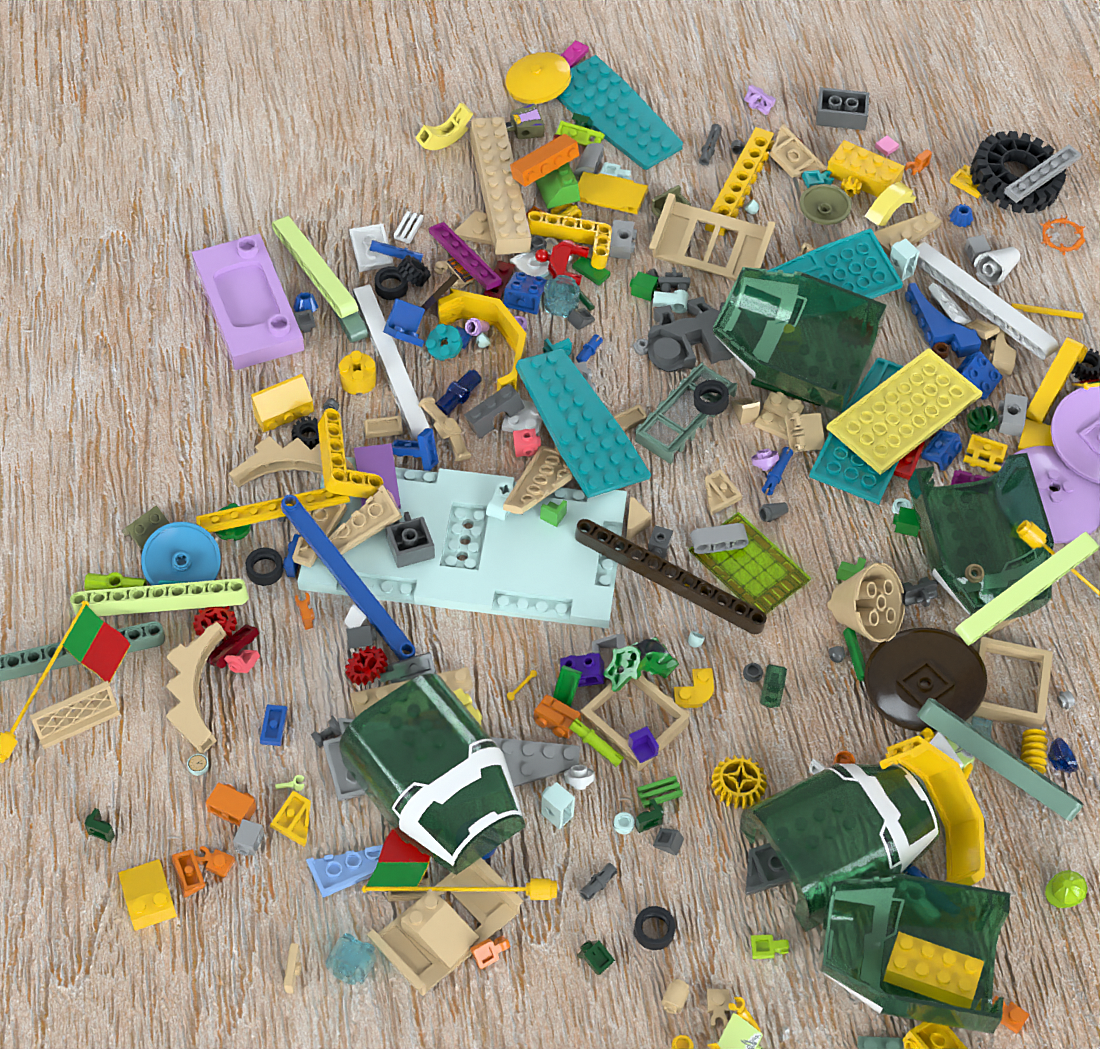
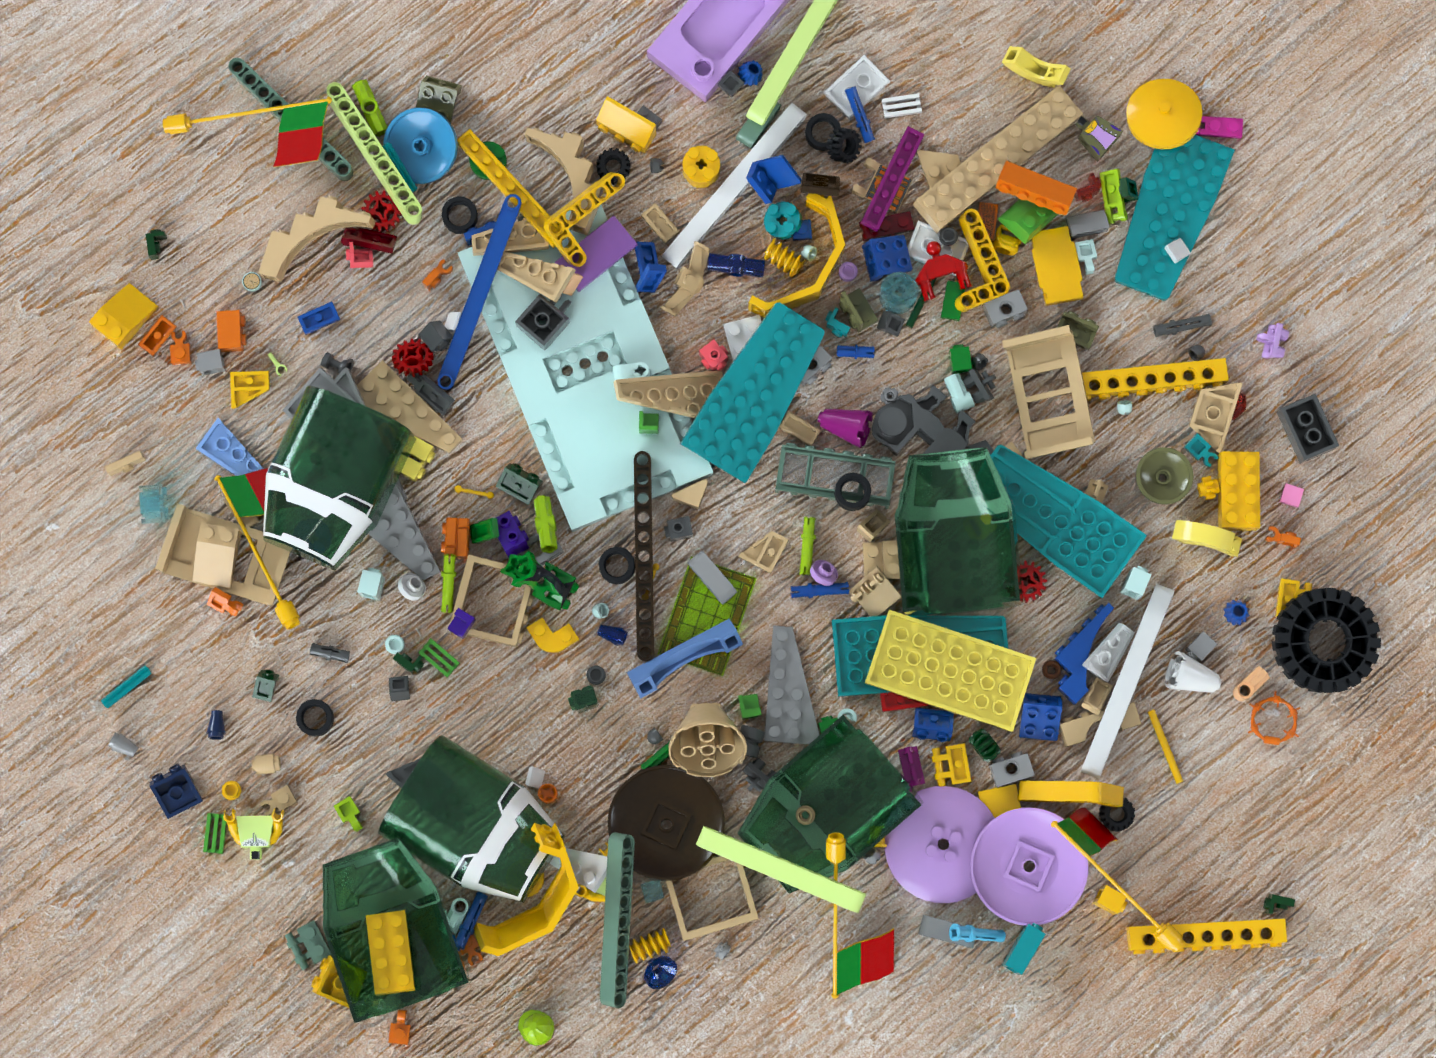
camera: 60 degrees right, 25 degrees up
tan fence [30,681,120,749] -> none
dark grey arch [464,384,525,438] -> none
lavender cone [465,318,490,336] -> none
yellow gear [711,754,767,809] -> none
dark grey cone [759,502,789,522] -> none
tan wing [873,211,942,256] -> none
light grey plate [1003,145,1082,203] -> none
none -> dark blue cone [206,710,226,740]
none -> bracket [495,463,543,505]
none -> lime piece [534,495,558,553]
none -> clear blue cone [597,625,628,646]
none -> black tyre [599,547,635,584]
none -> medium blue arch [627,619,743,699]
none -> yellow piece [764,238,806,277]
none -> light grey wing [764,626,822,746]
none -> lime pin [799,517,816,576]
none -> magenta cone [818,409,873,448]
none -> olive bracket [839,288,878,333]
none -> white slope [1164,238,1191,264]
none -> light nougat piece [1233,666,1270,701]

